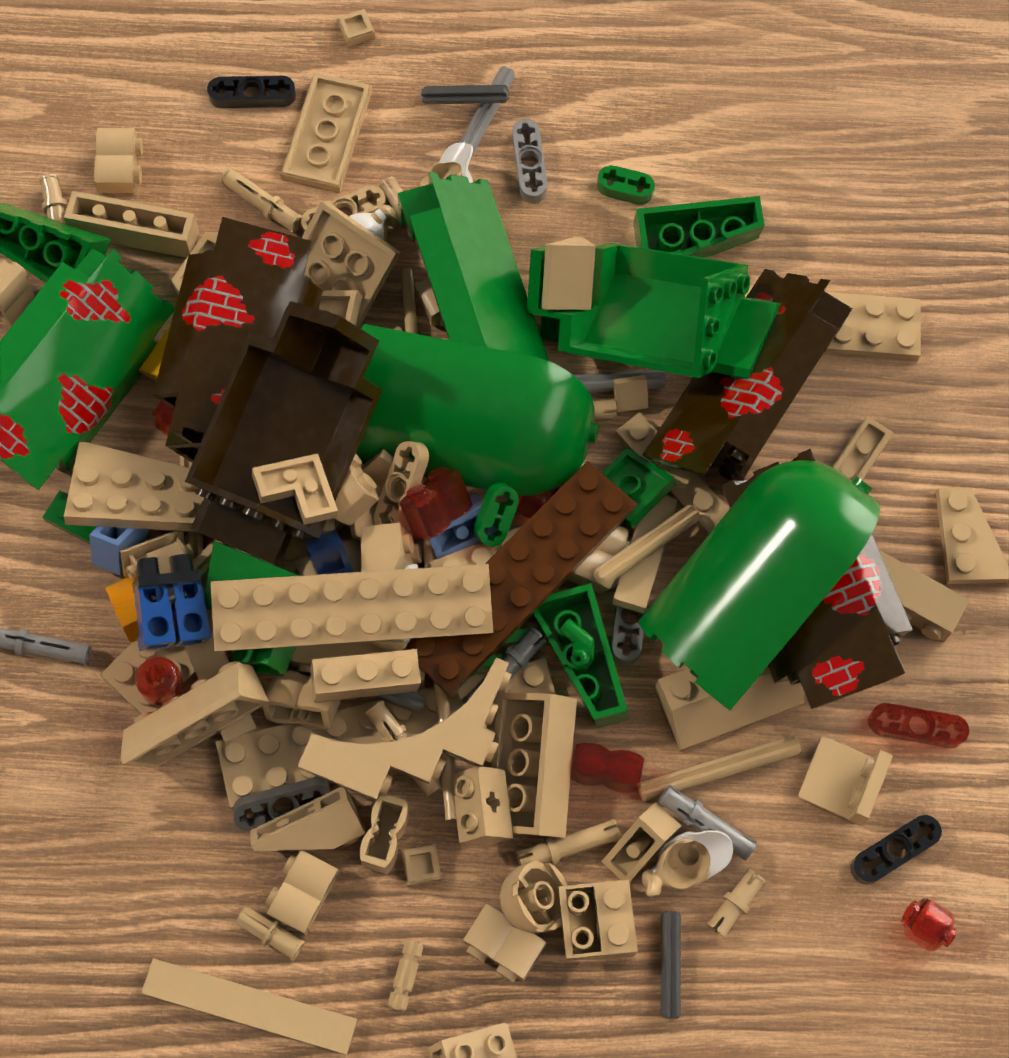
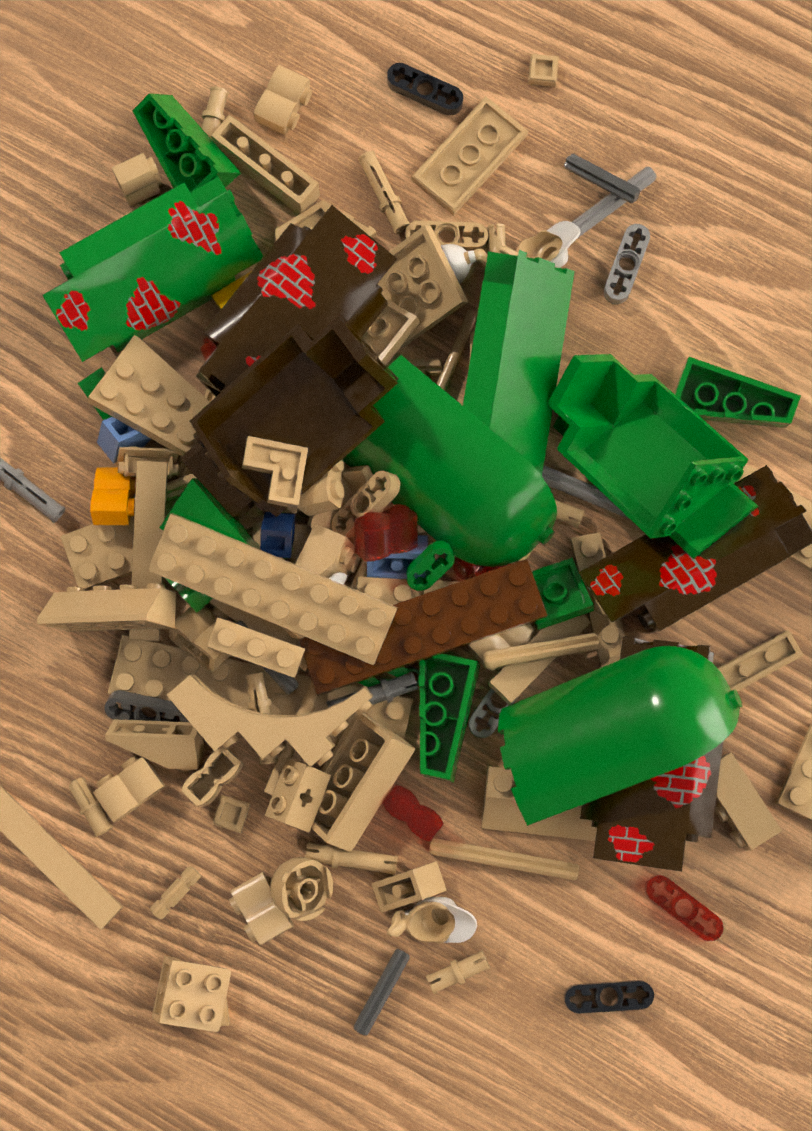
camera: 30 degrees right, 10 degrees up
blue hips [132,554,211,651] -> none
clear red head [135,657,183,706] -> none
tan slope [541,236,596,310] -> none
tan slope [558,879,638,960] -> none
green arm [560,619,594,668] -> none
green beam [597,165,655,204] -> none
tan tile [613,375,649,413] -> none
light grey pin [658,784,757,861] -> none
tan bracket [798,736,893,826] -> none
clear red head [901,898,957,952] -> none

